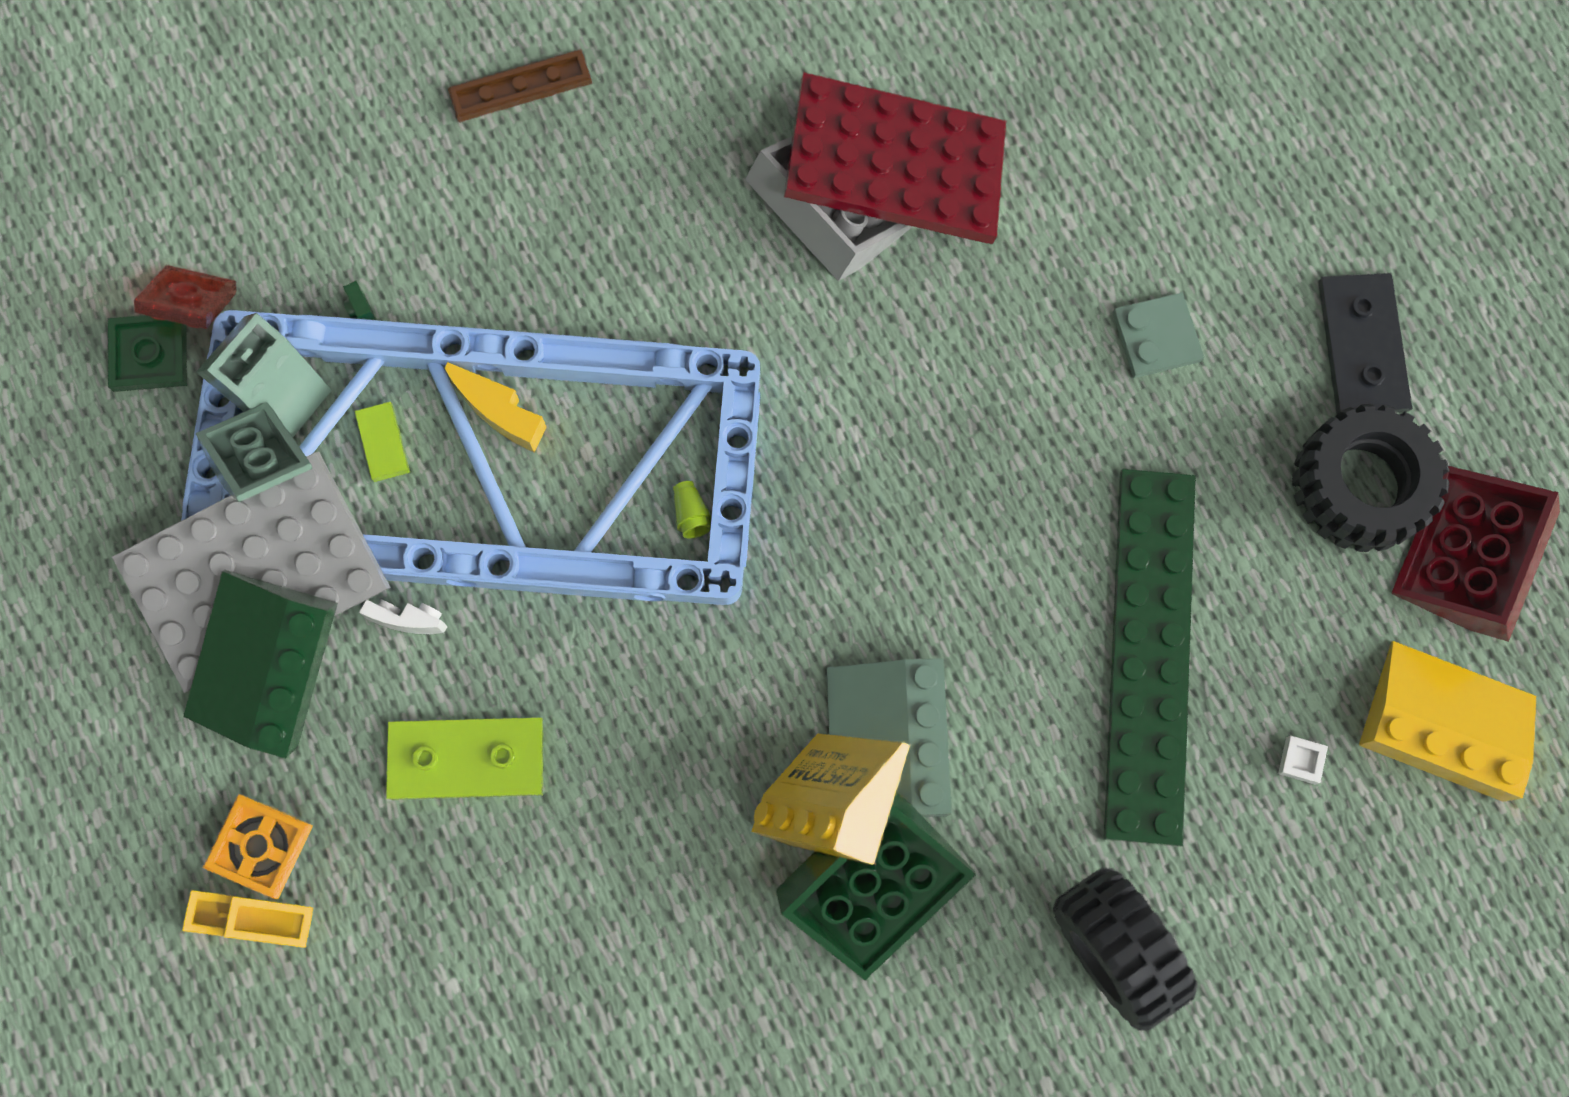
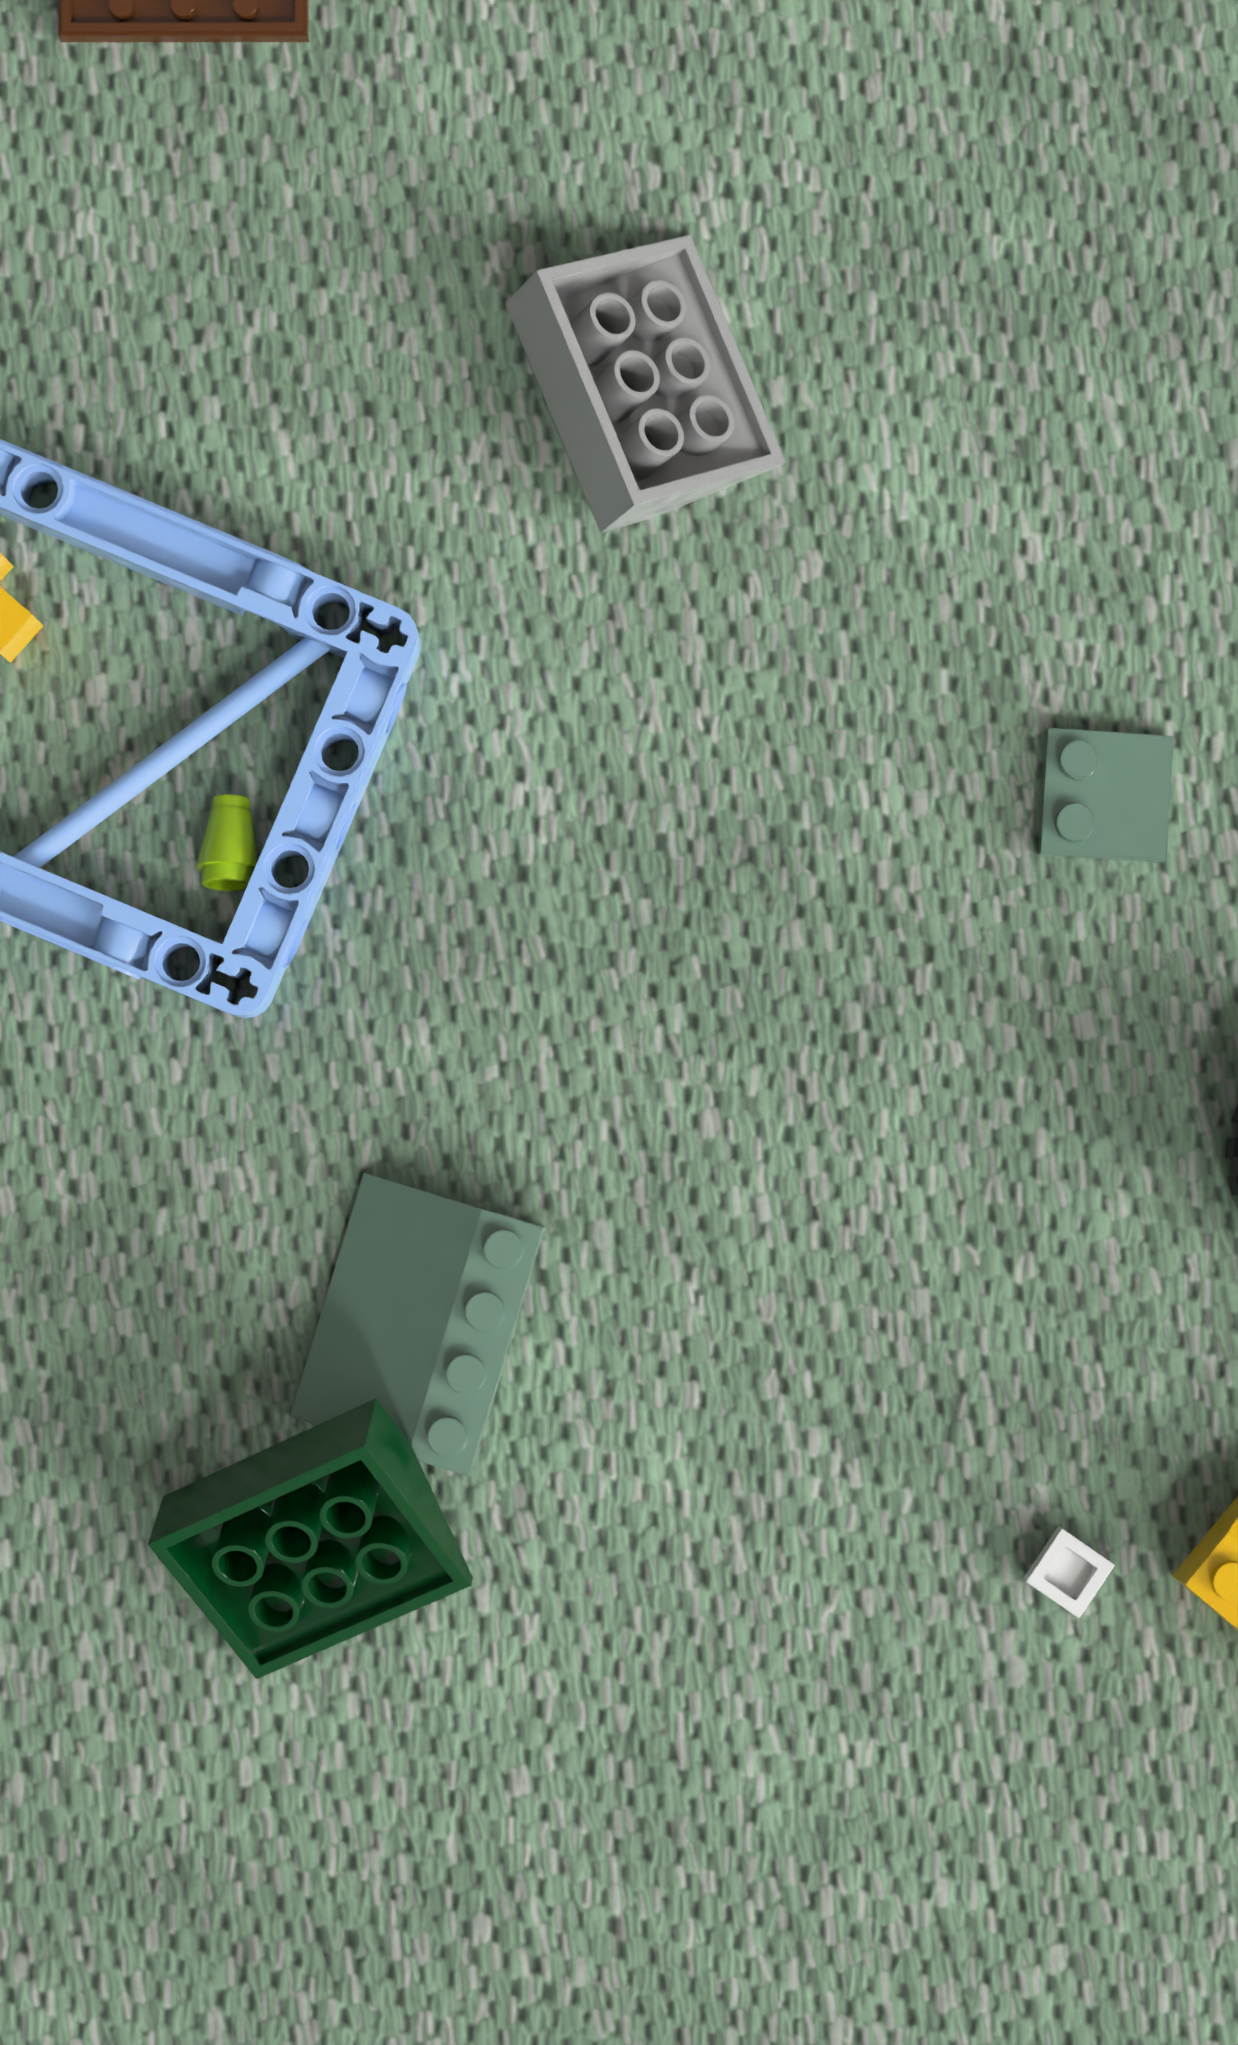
camera: 20 degrees right, 10 degrees up
yellow slope [751,733,910,864] -> none
dark red plate [784,72,1006,245] -> none
black tyre [1053,868,1198,1031] -> none
dark green plate [1104,469,1196,847] -> none

